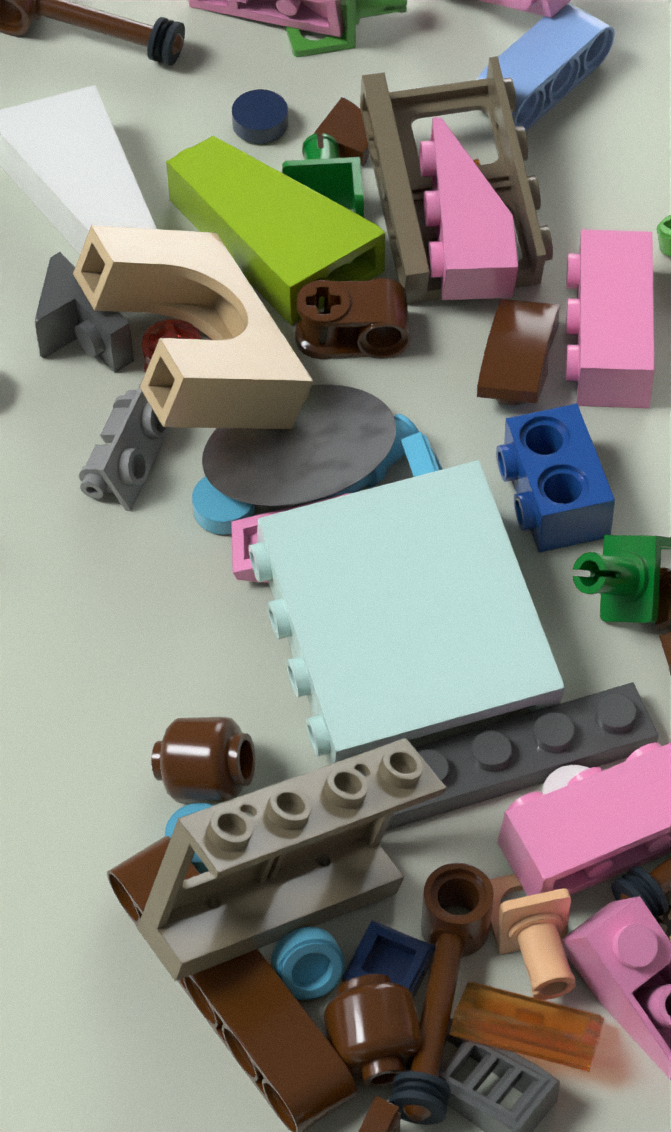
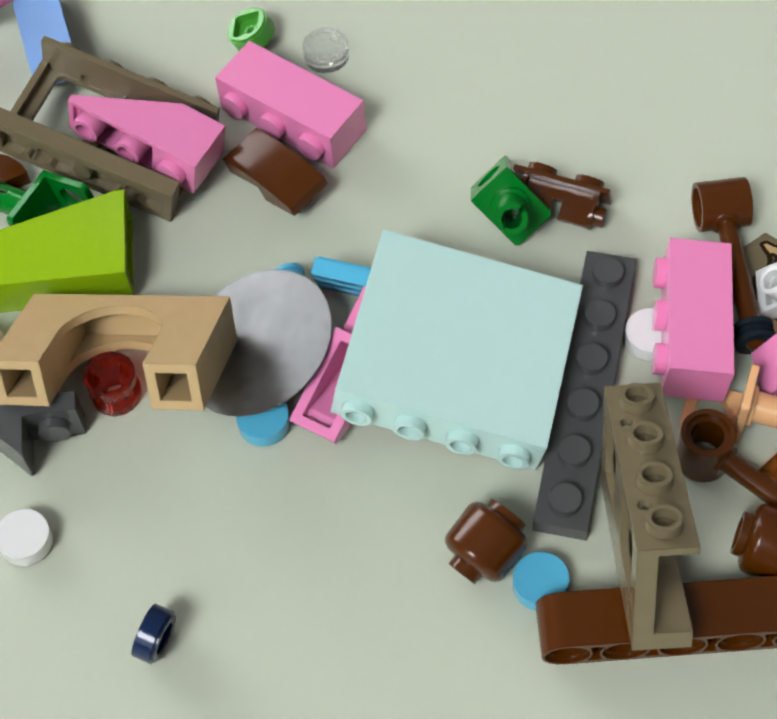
camera: 55 degrees left, 5 degrees up
light grey hinge [79,377,171,511] -> none
medium azure tile [271,926,345,1000] -> none
reddish brown piece [295,278,411,359] -> none
dark blue tile [342,920,435,998] -> none
blue brick [496,403,615,553] -> none

